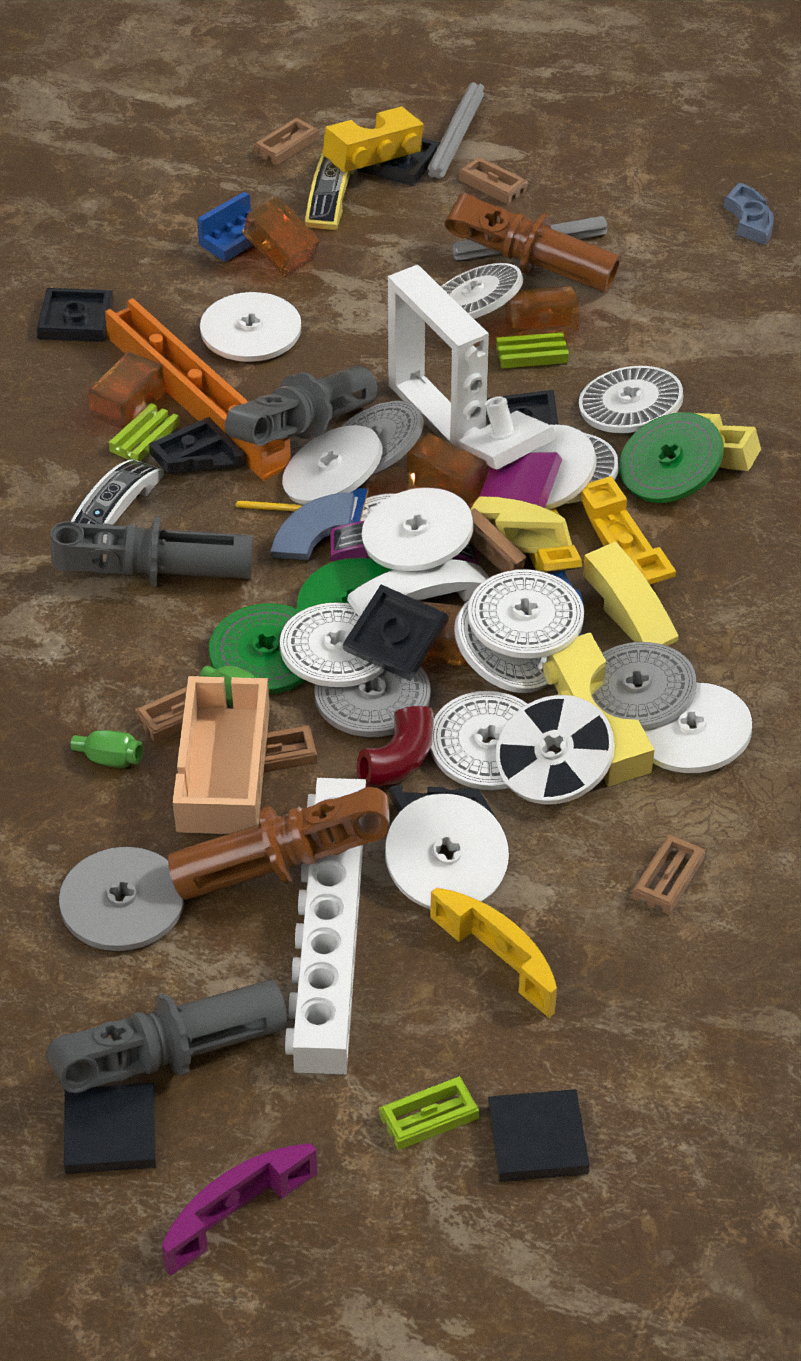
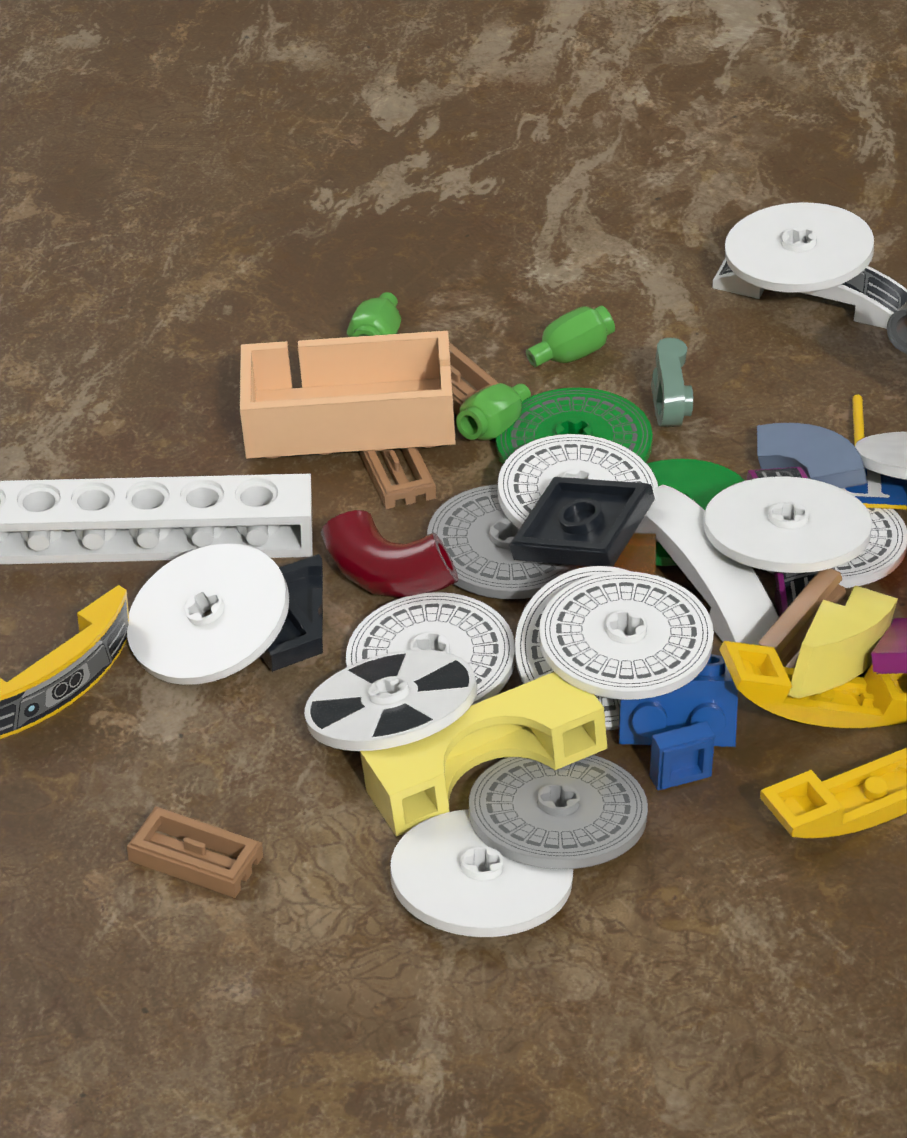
camera: 85 degrees right, 5 degrees down
dark grey piece [50,516,253,587] -> none
light grey piece [59,847,185,951] -> none
dark orange piece [168,787,389,901] -> none
light yellow slope [583,542,679,646] -> none
none -> bright green plant [526,305,615,368]
none -> blue tile [650,721,715,790]
none -> sand green plate [651,337,693,427]
none -> white piece [725,202,874,293]

